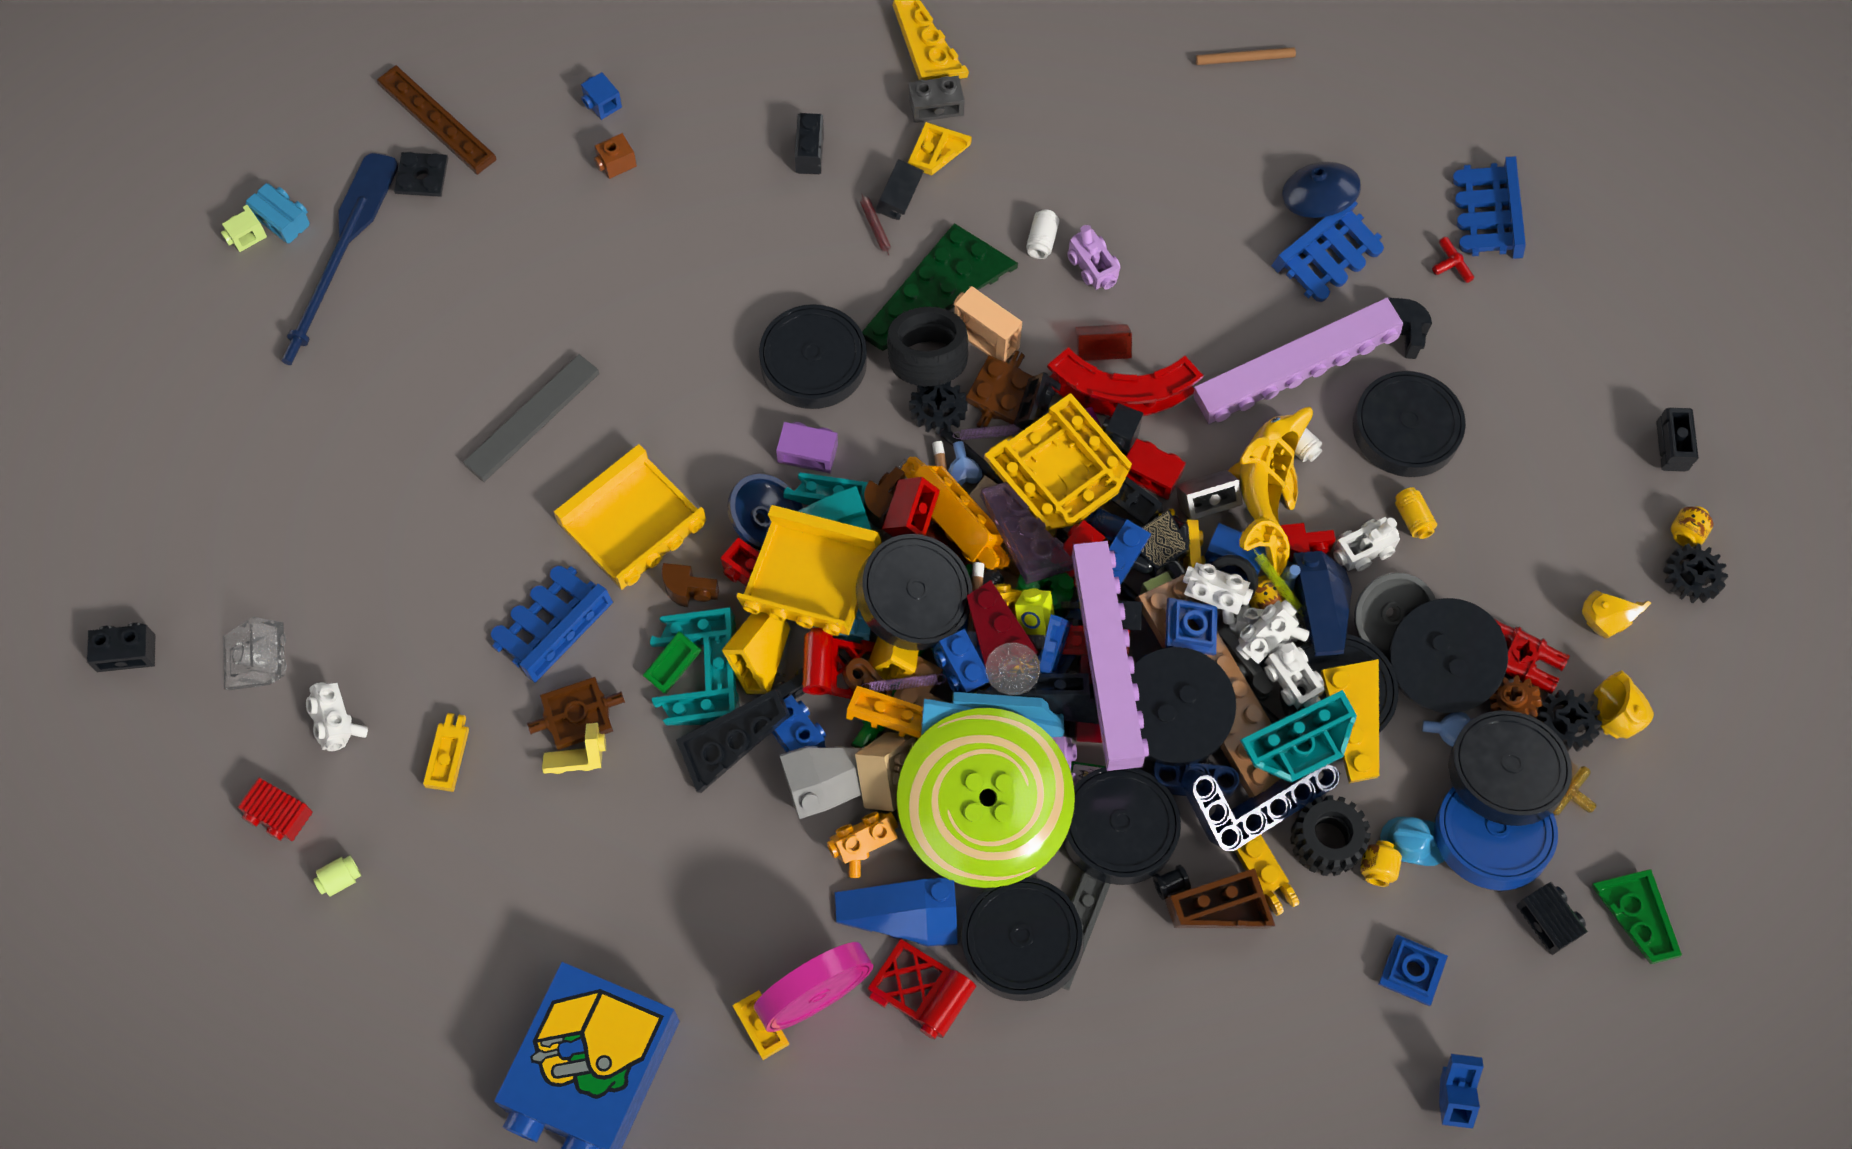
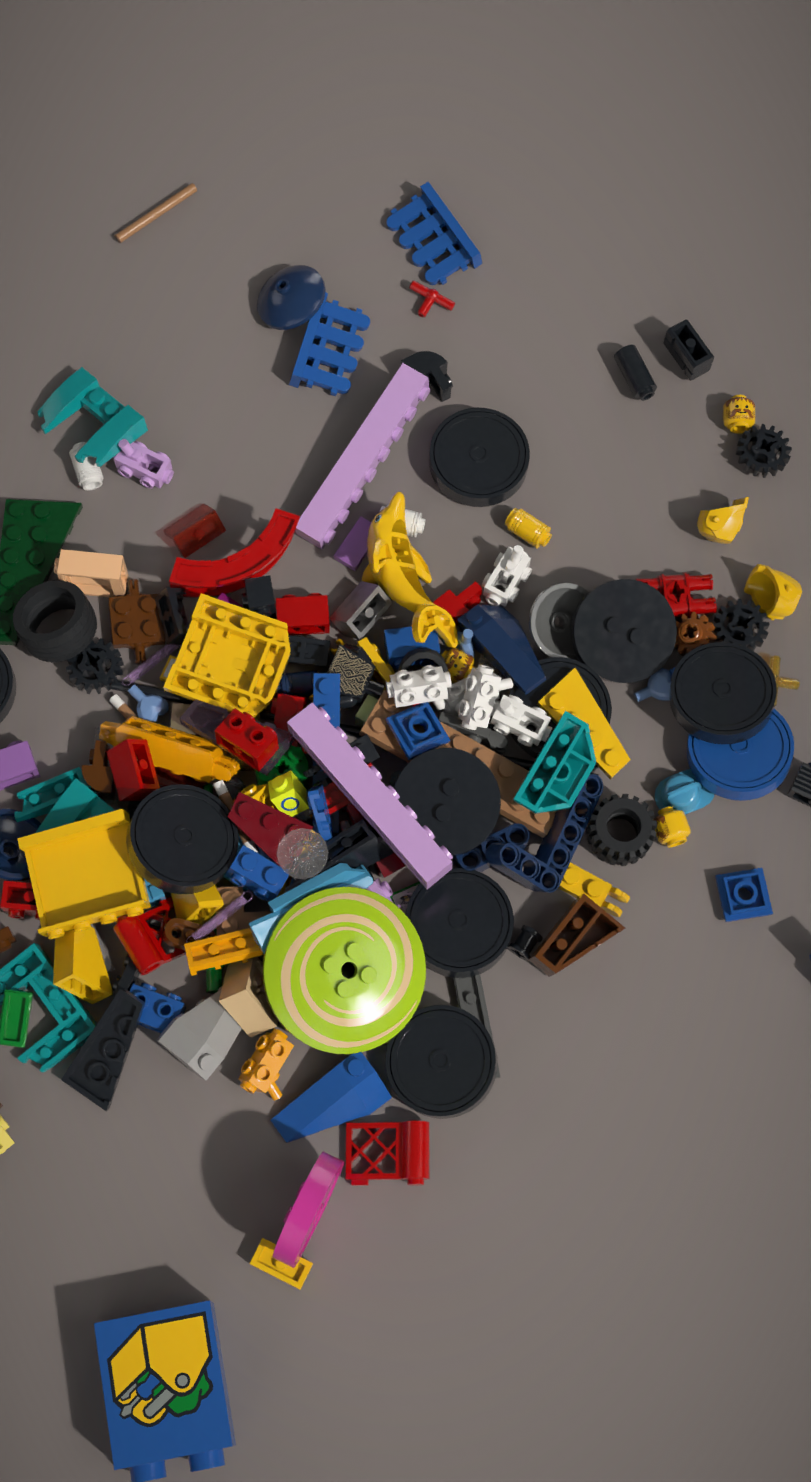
camera: 35 degrees left, 5 degrees up
neon yellow piece [1253,549,1303,616] -> none
none -> teal wedge [37,367,148,467]
none -> red brick [215,708,279,771]
none -> medium lavender tile [334,516,371,571]
none -> black brick [614,344,657,401]

